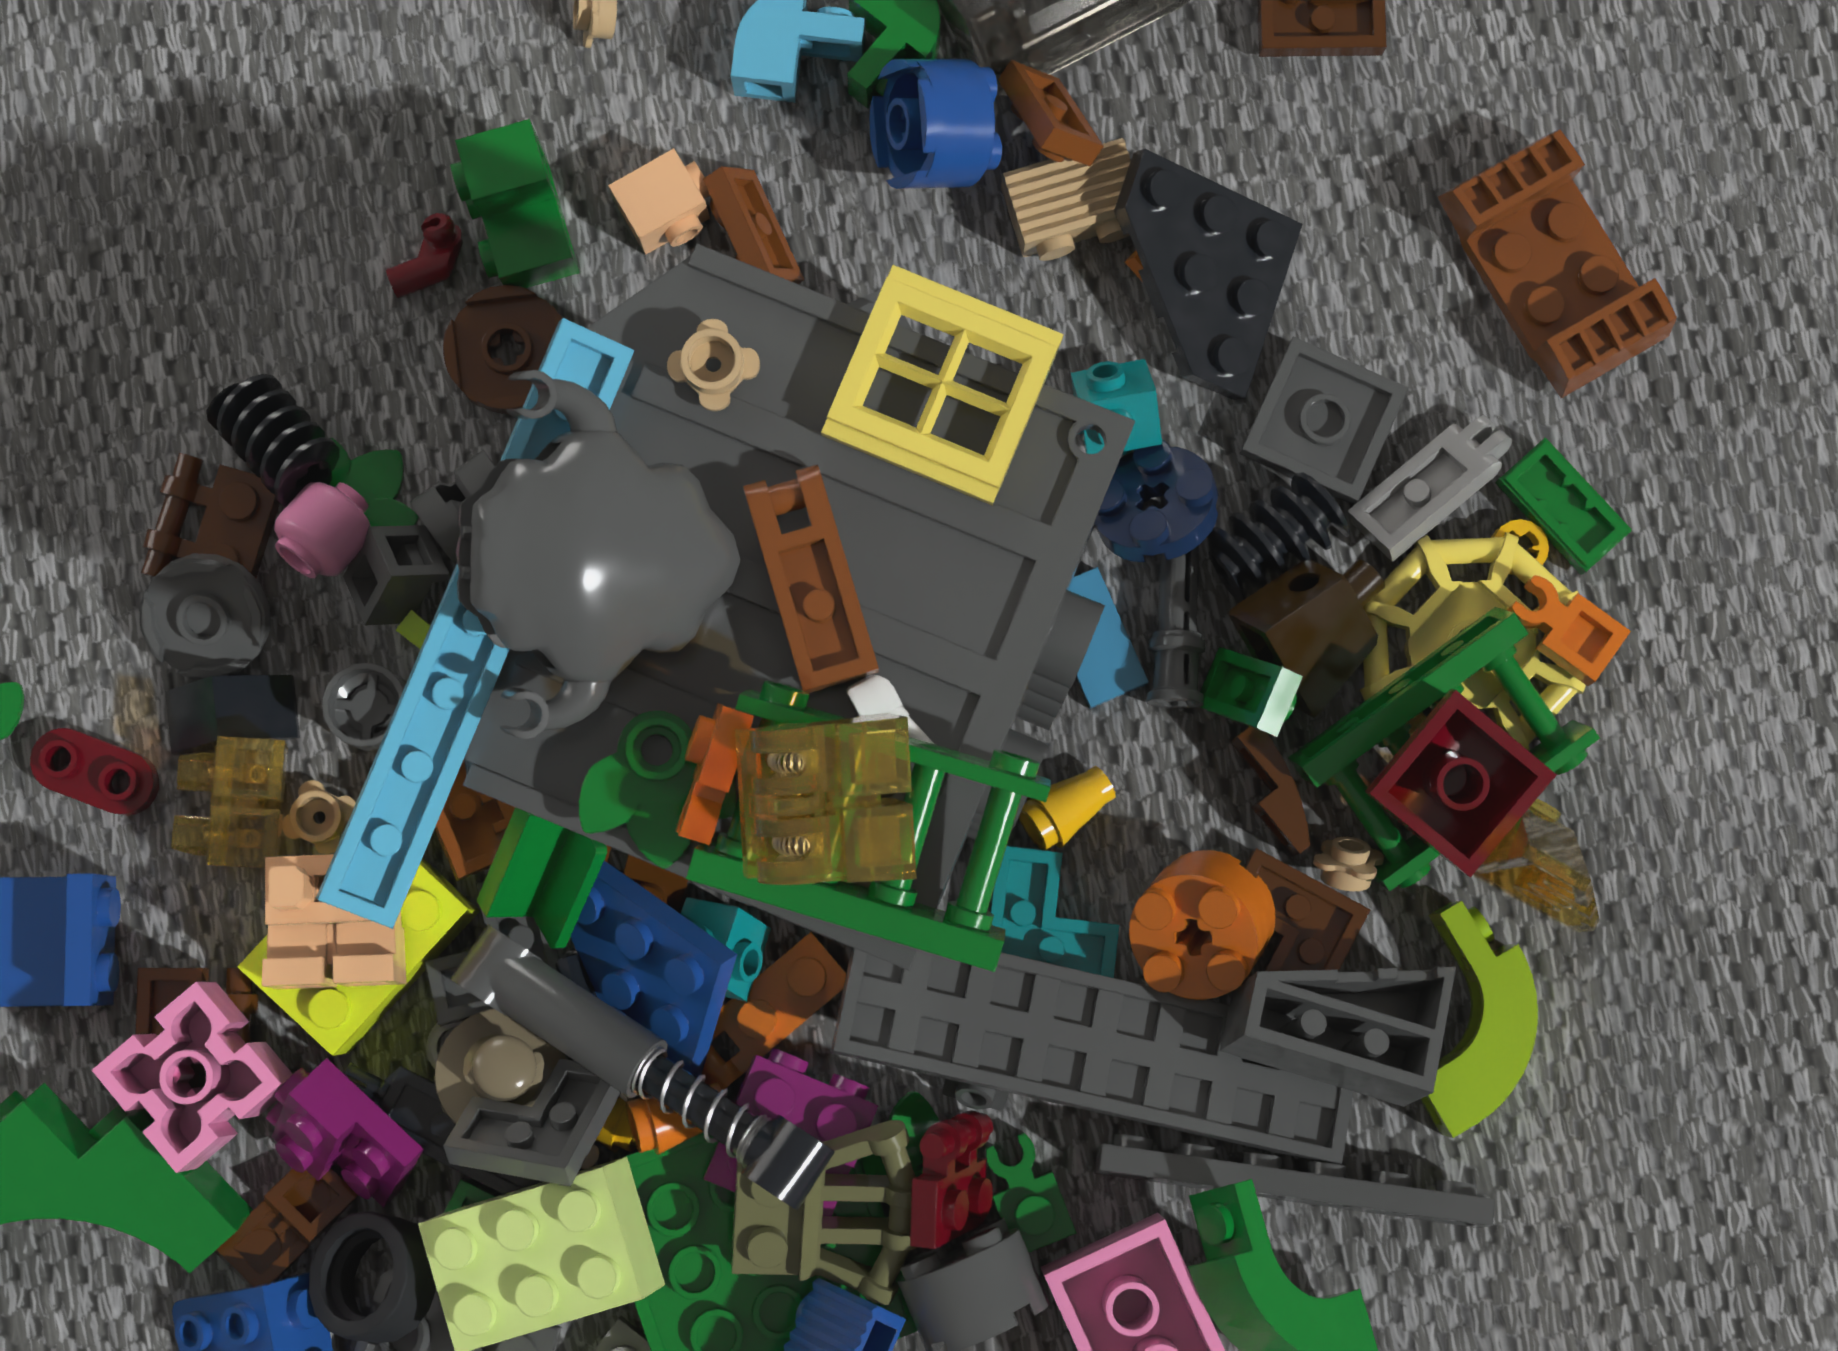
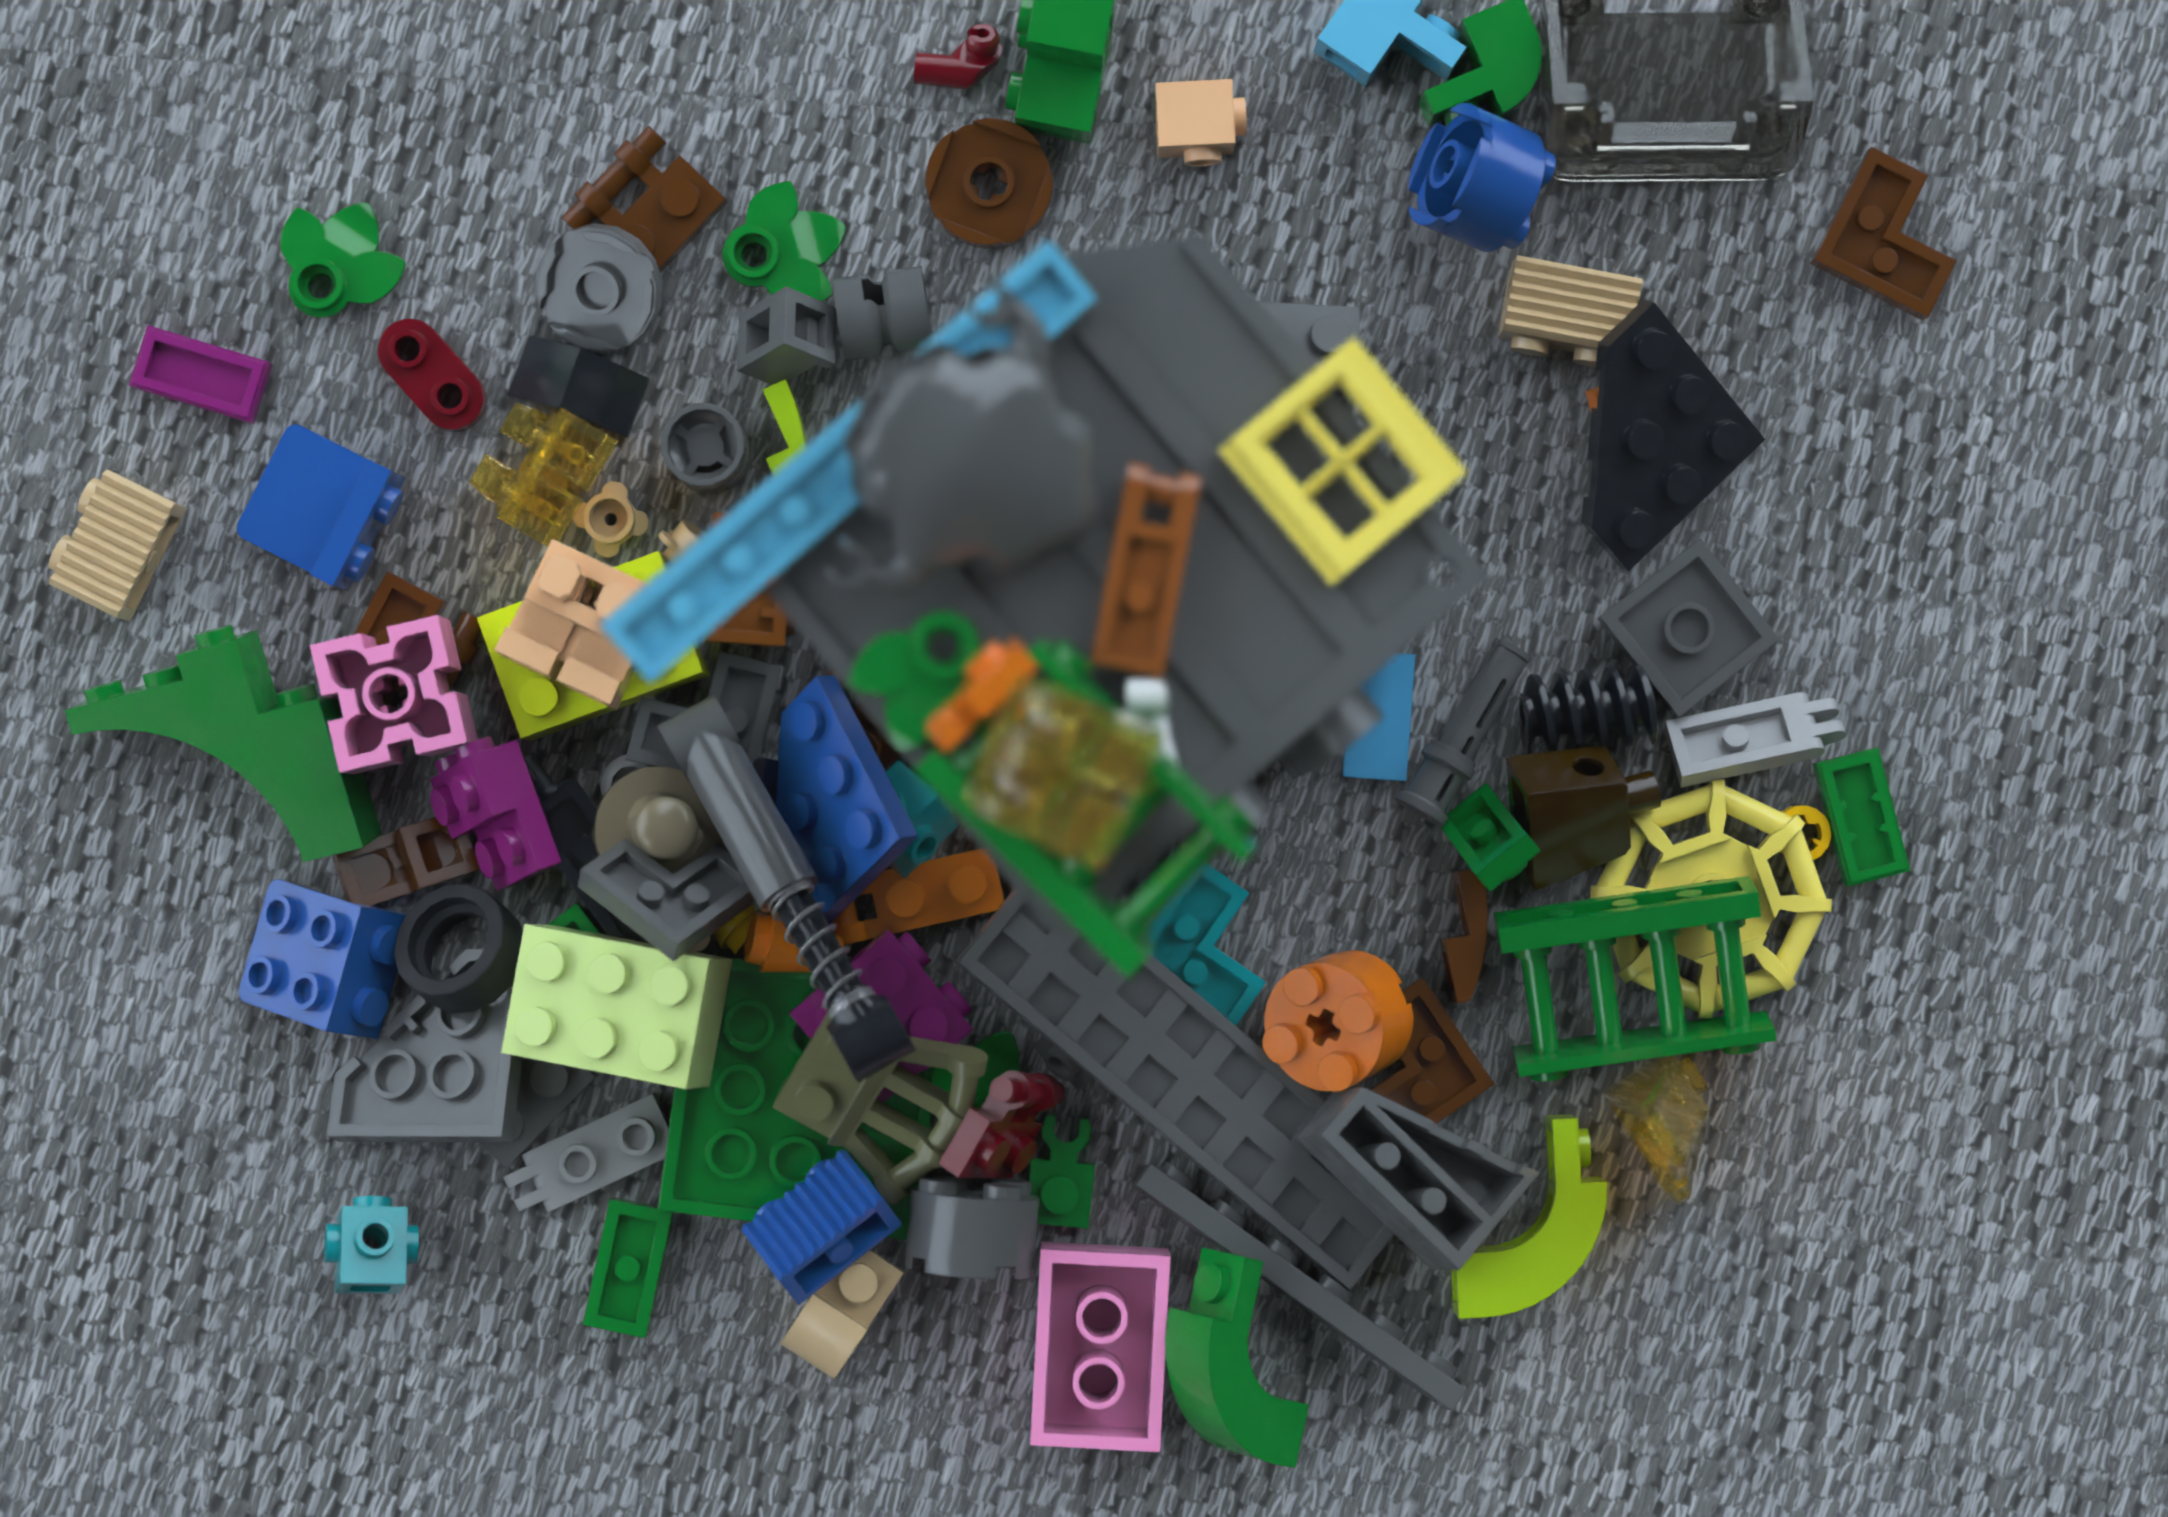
camera: 25 degrees right, 5 degrees up
black piece [206,374,340,508] -> none
bright pink head [274,482,371,578] -> none
green panel [477,807,607,949] -> none
tan plate [667,319,760,411] -> none
dark orange plate [703,166,805,284] -> none
dark orange plate [998,60,1104,166] -> none
yellow cone [1019,766,1116,851] -> none
teal brick [1071,359,1162,456] -> none
dark blue plate [1094,440,1219,562] -> none
tan plate [1313,837,1384,891] -> none
dark red brick [1365,689,1557,878] -> none
dark orange plate [1438,129,1677,398] -> none
orange plate [1507,575,1631,686] -> none

